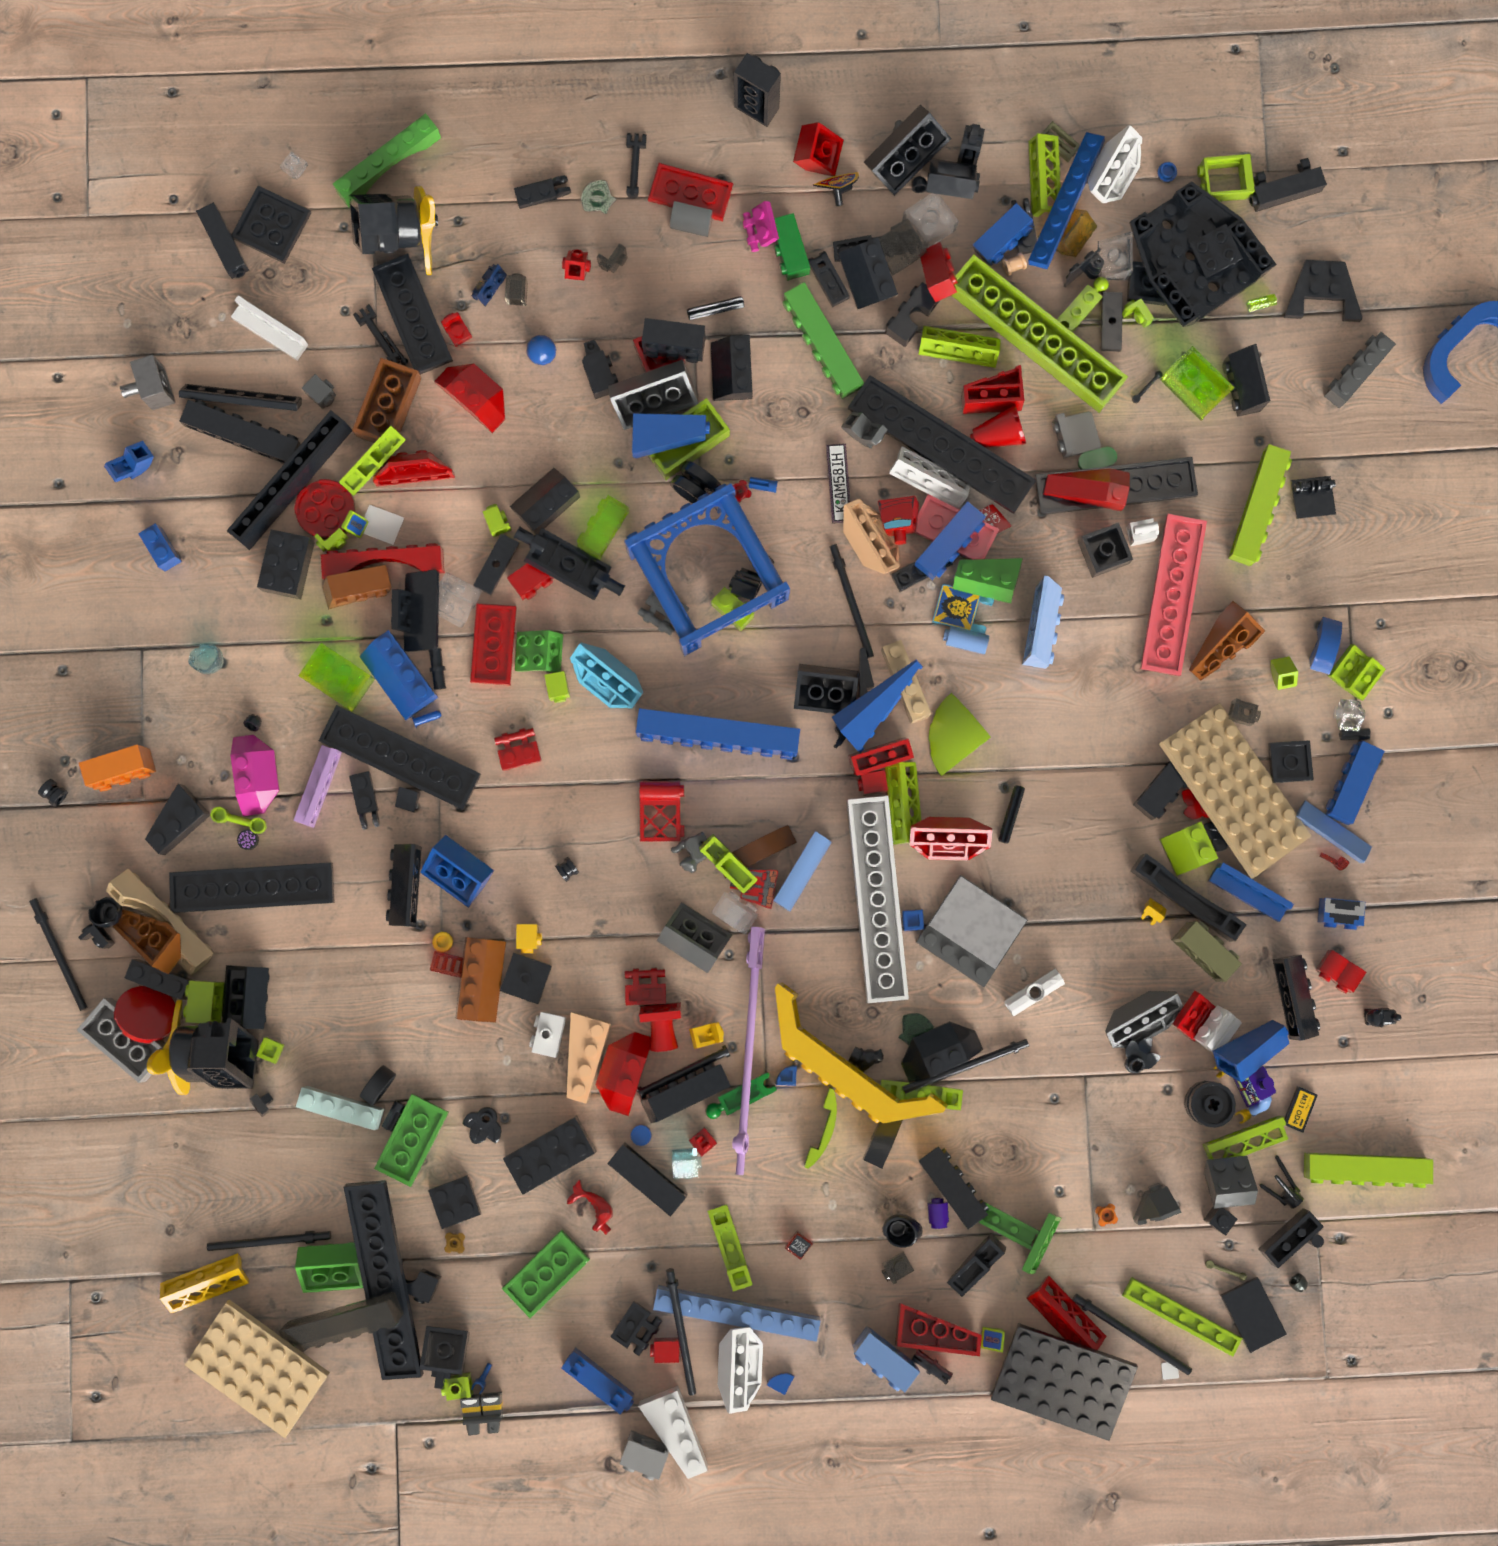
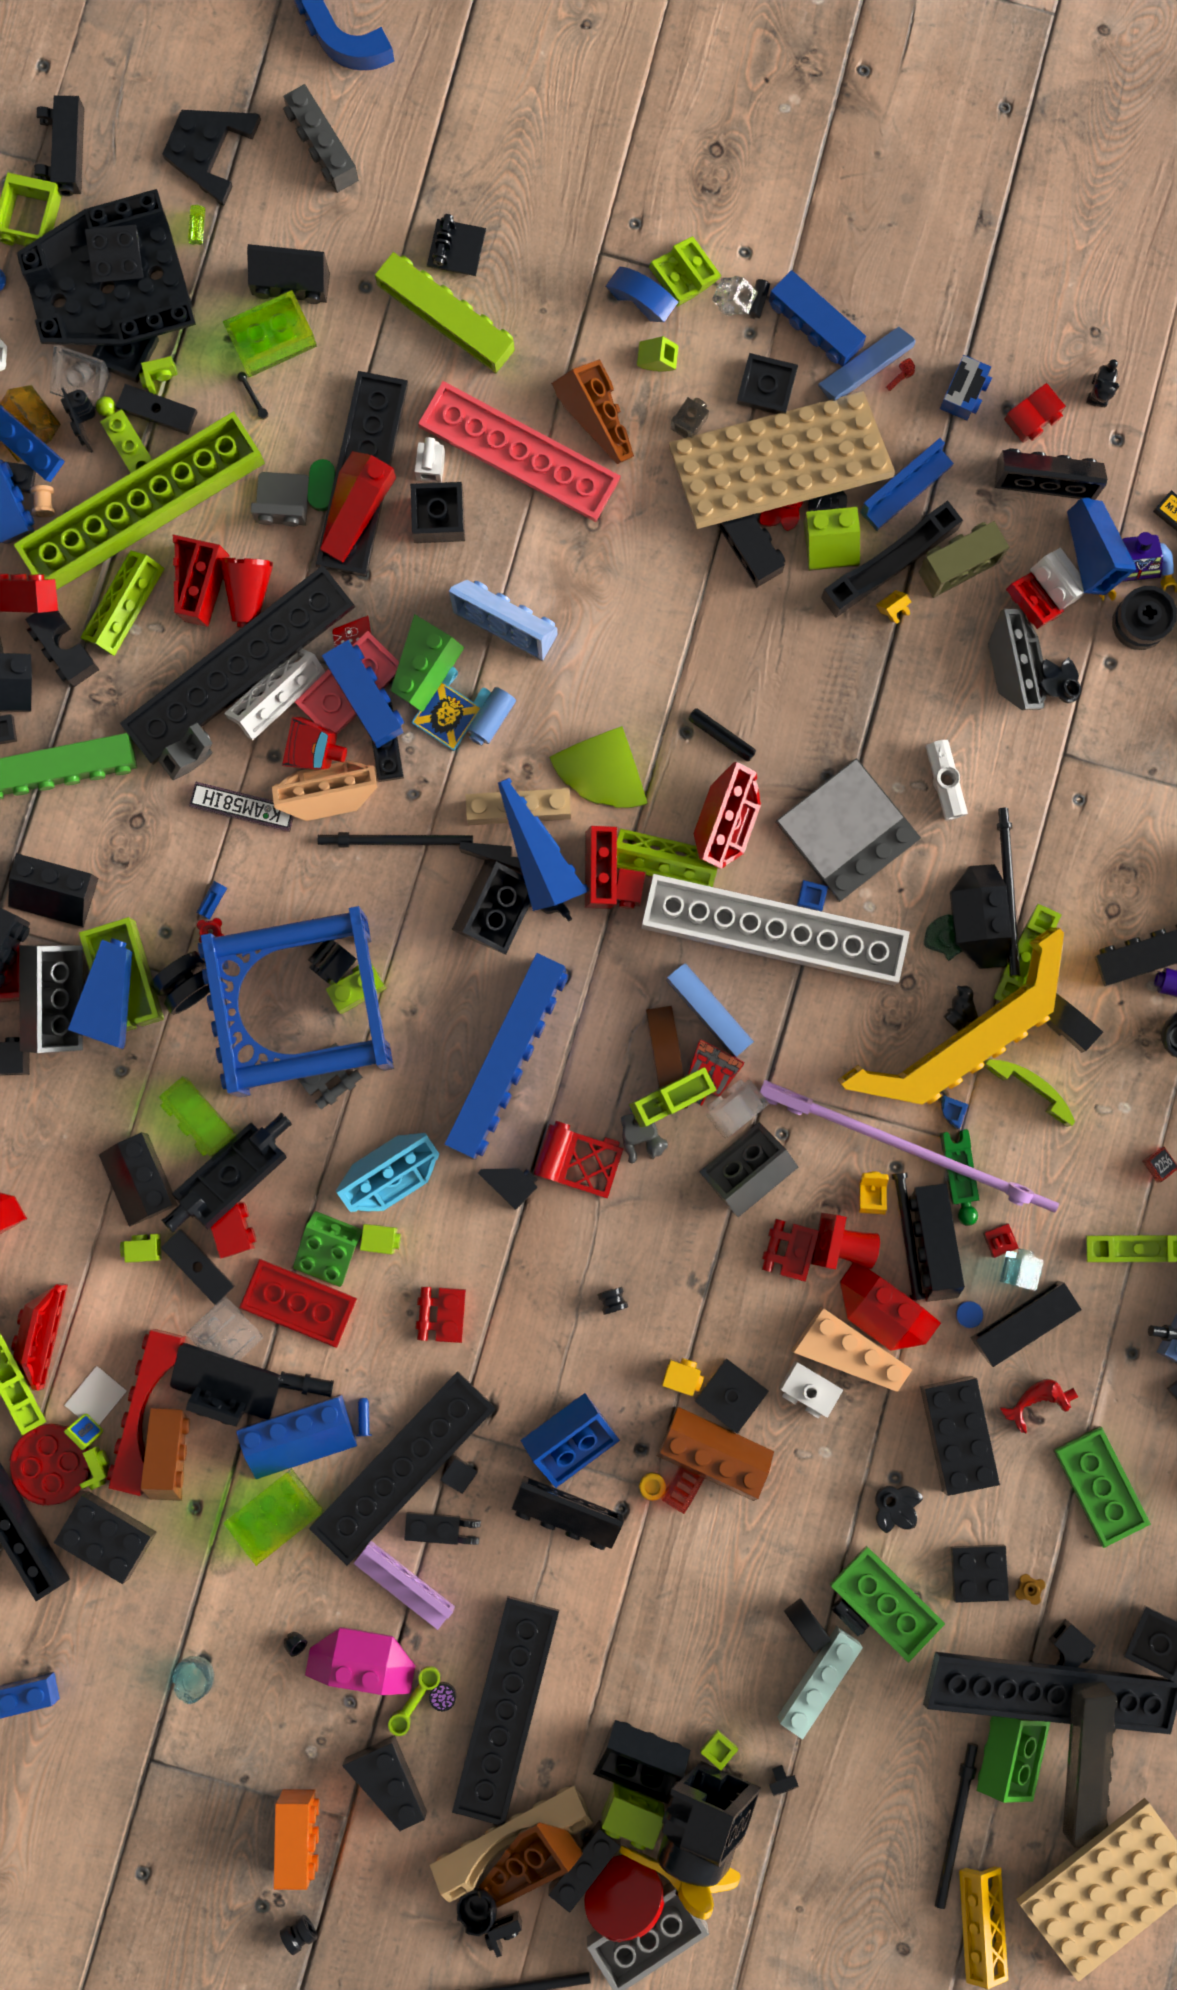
camera: 70 degrees left, 0 degrees up
none -> black slope [478,1168,538,1210]

